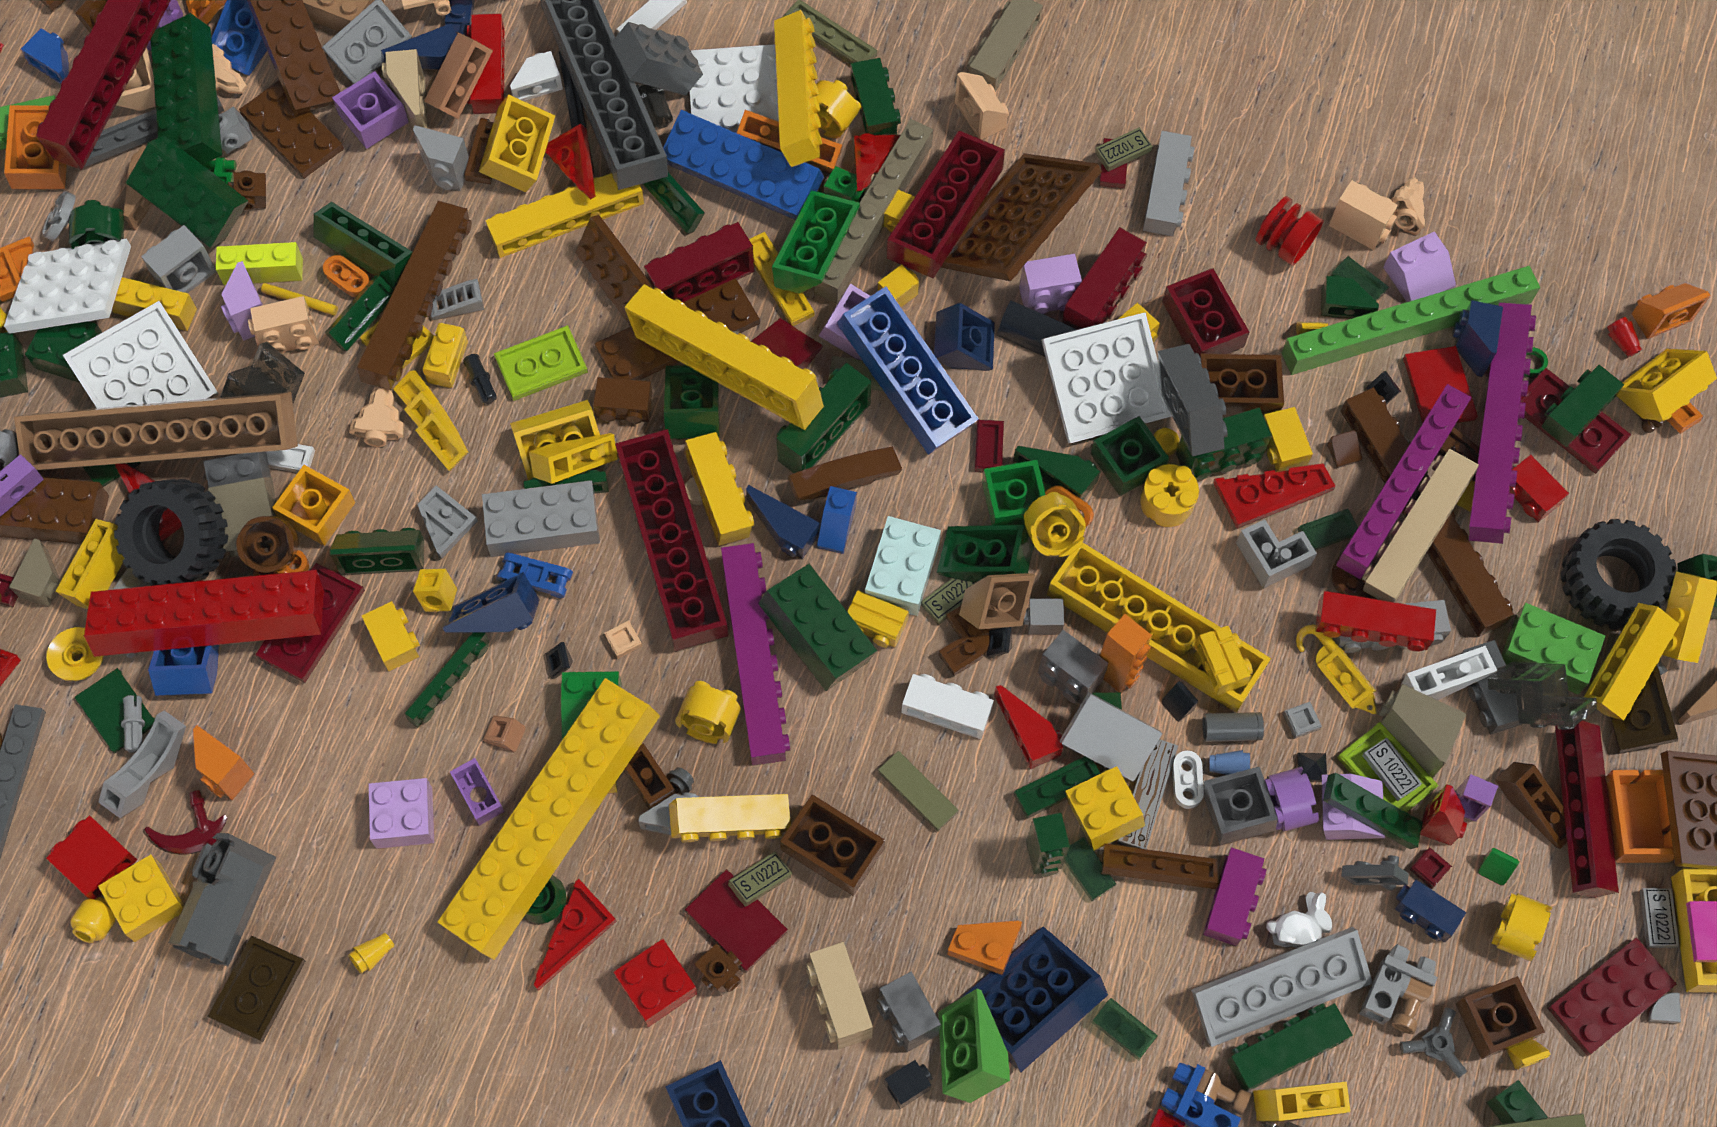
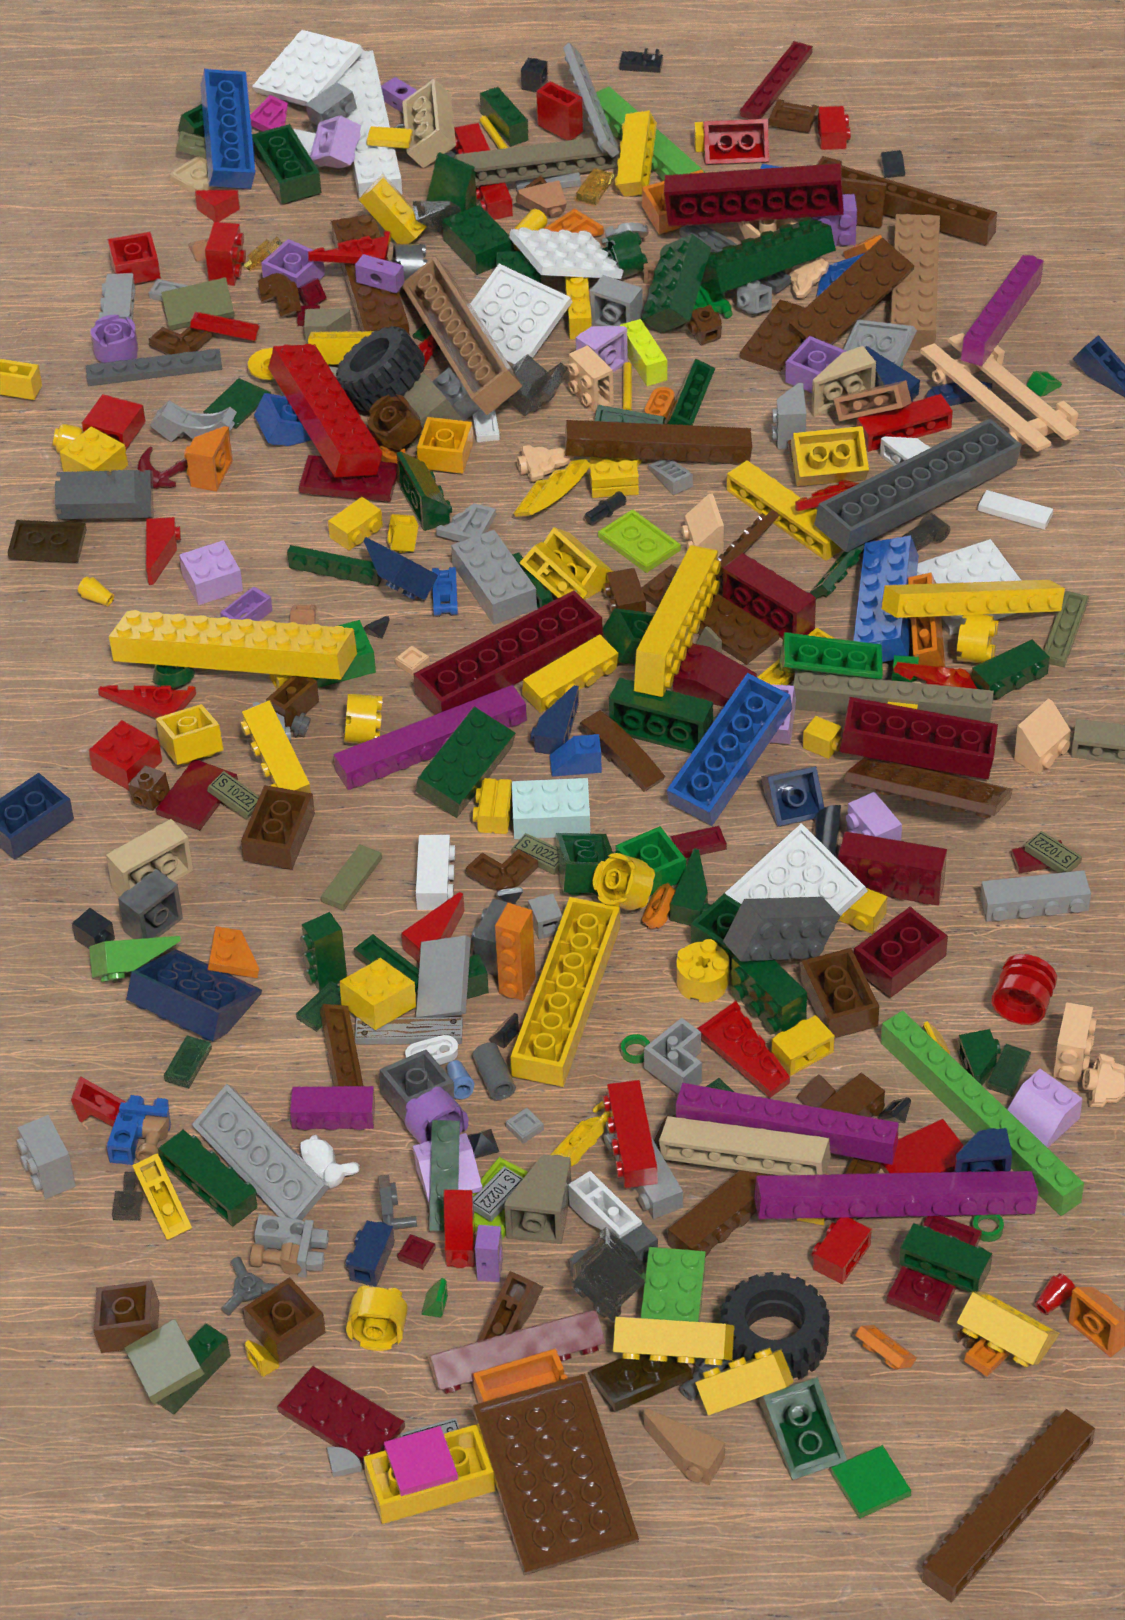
camera: 75 degrees right, 20 degrees down
light grey axle [121,695,145,753] -> none
dark grey brick [611,22,703,95] -> none
medium nougat slope [959,573,1035,629] -> none
yellow brick [1194,626,1253,695] -> none
none -> red slope [146,517,181,585]
none -> yellow brick [155,704,224,765]
none -> green piece [621,1034,650,1064]
none -> light nougat slope [682,494,724,557]
none -> orange plate [855,1325,917,1369]

